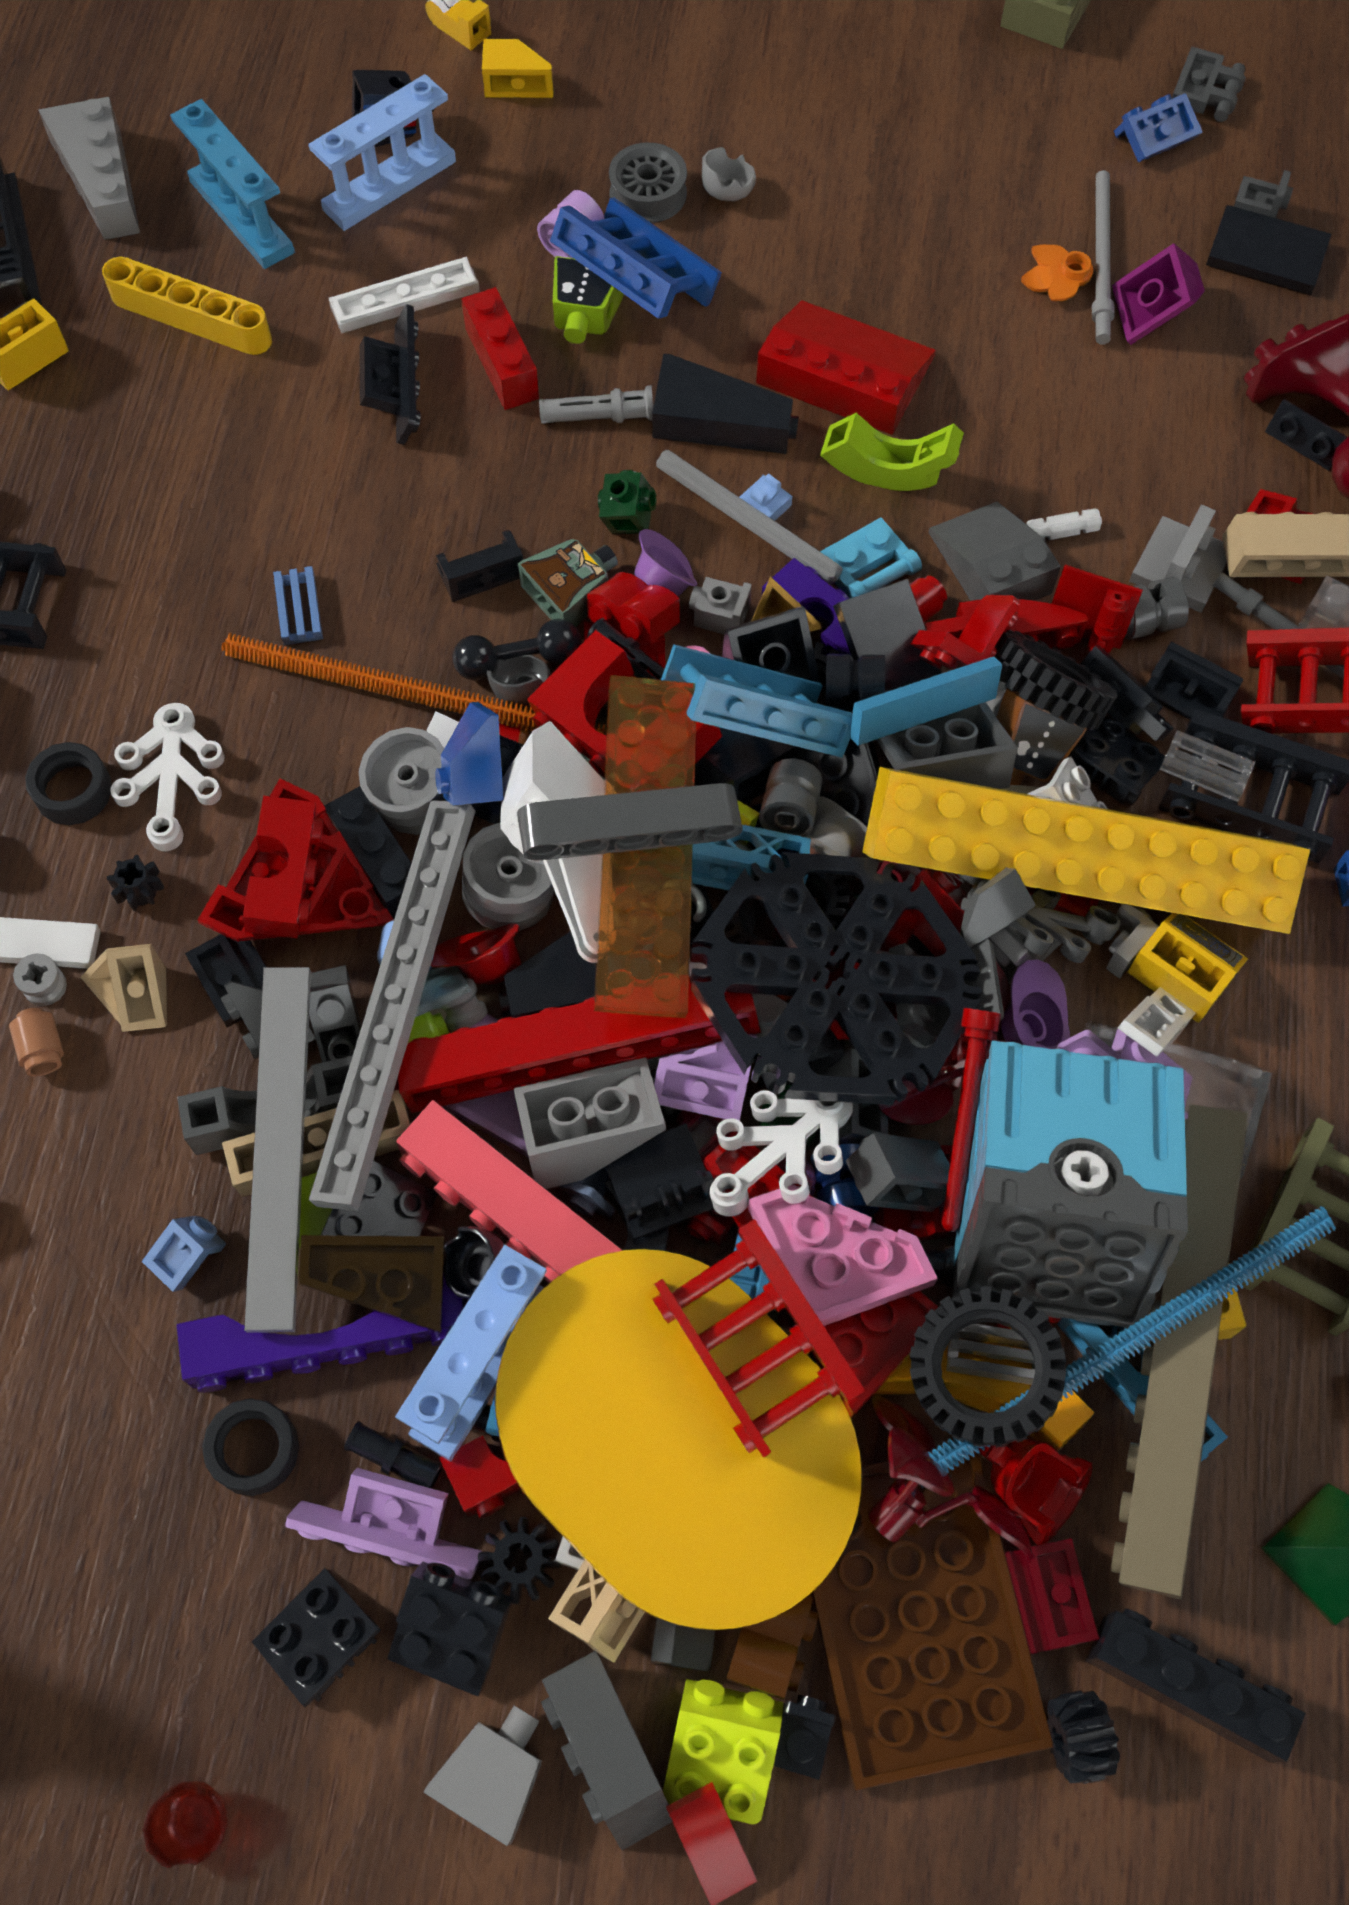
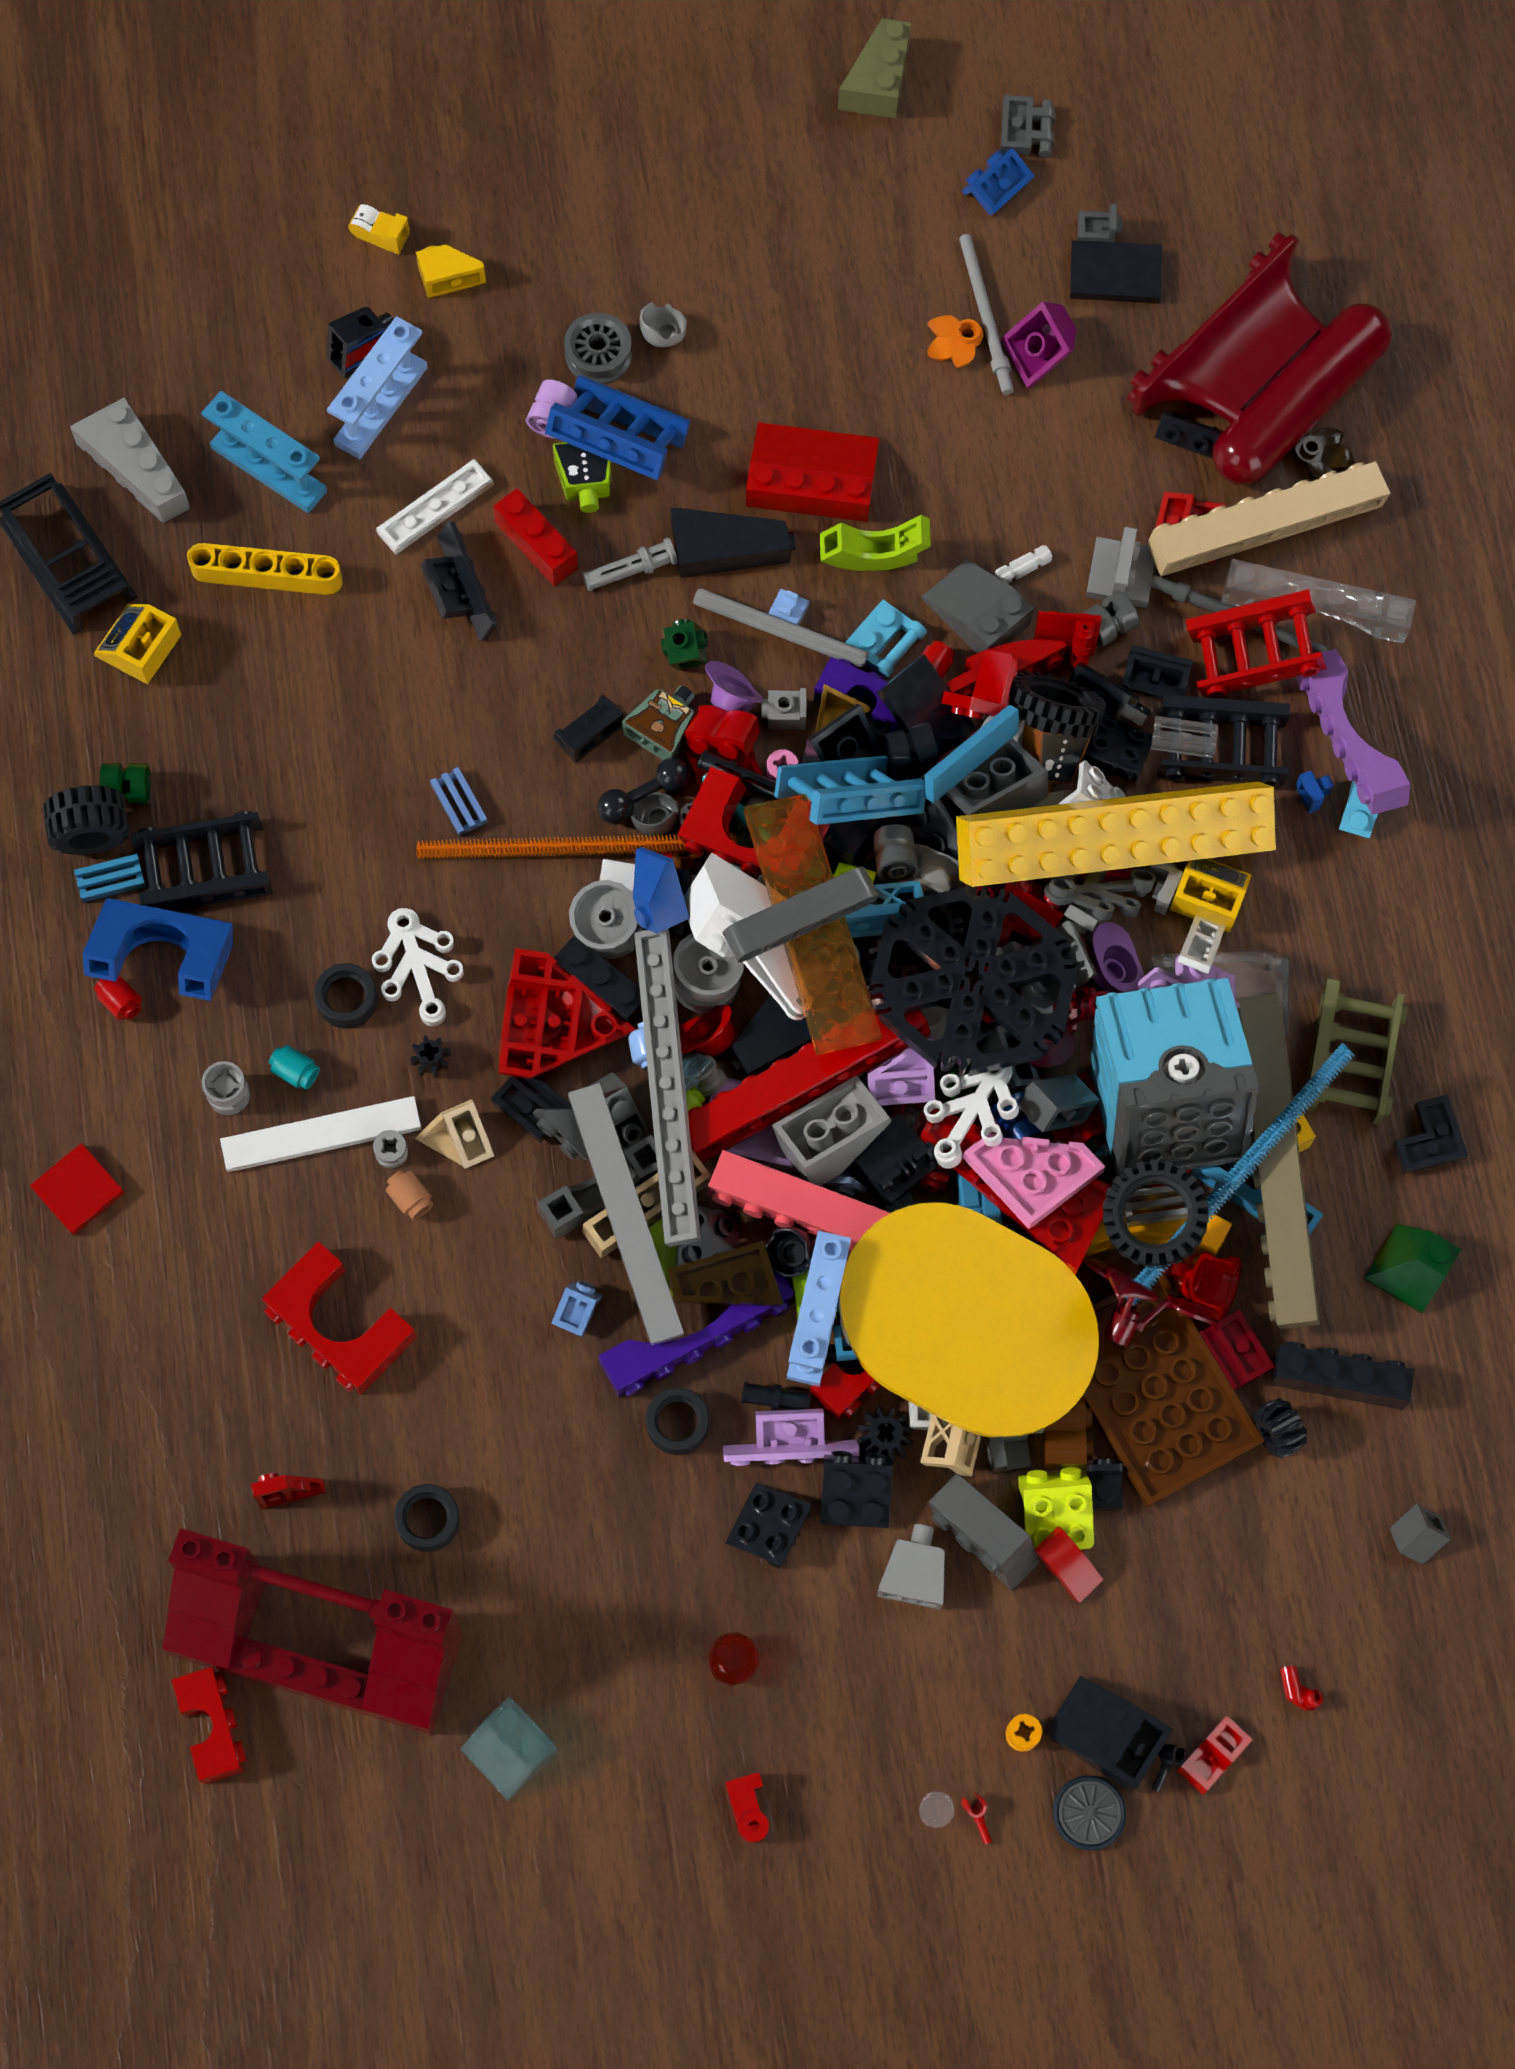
camera: 20 degrees left, 5 degrees up
red arch [243,795,324,939] -> none
red fence [652,1219,865,1458] -> none
red piece [942,1008,1001,1232] -> none
dark grey slope [960,867,1036,947] -> none

